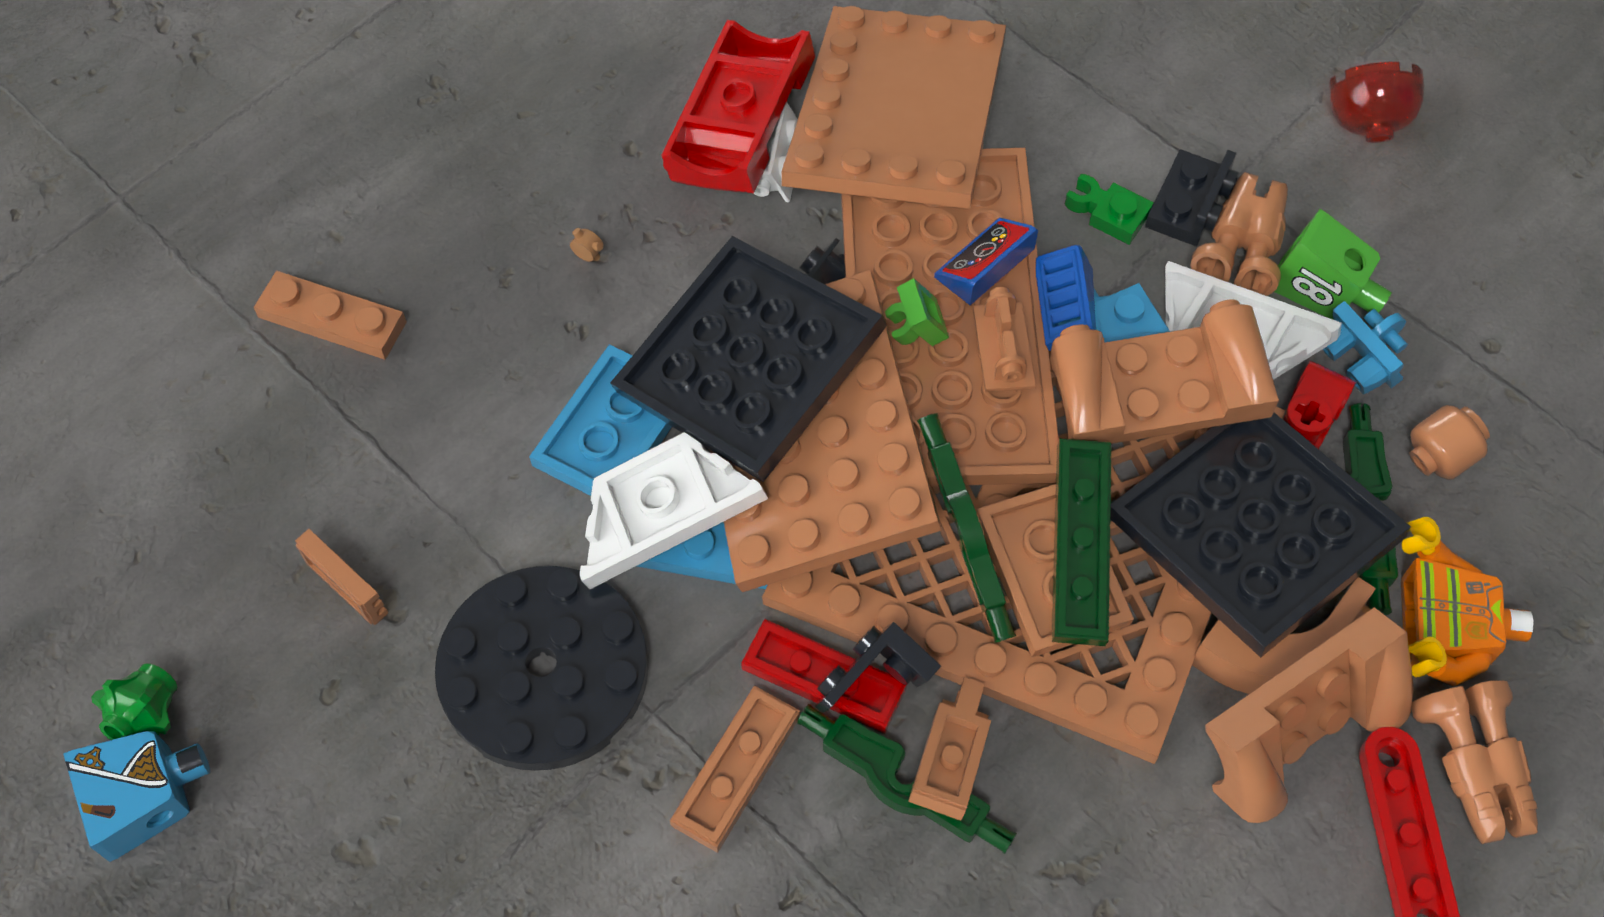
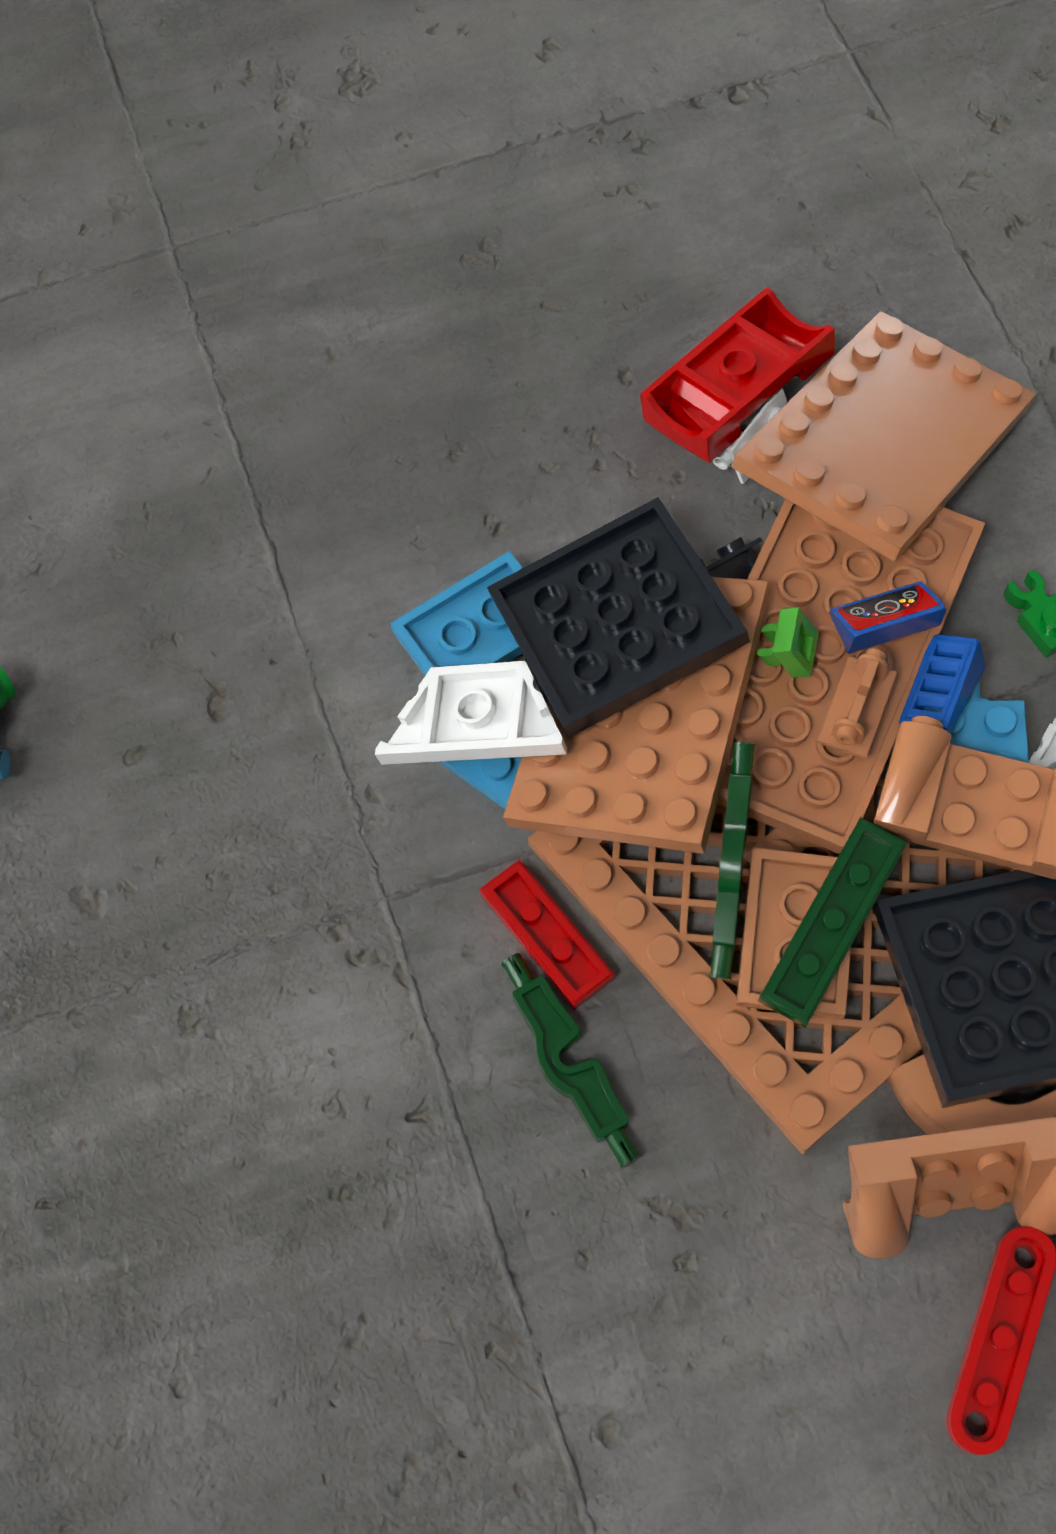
camera: 30 degrees right, 5 degrees up
nougat plate [254,270,407,360] -> none
nougat tile [295,529,388,625] -> none
black plate [435,566,648,771] -> none
medium nougat piece [570,228,604,262] -> none
nougat tile [670,686,800,853] -> none
black bracket [815,622,941,713] -> none
nougat hinge [908,676,991,821] -> none

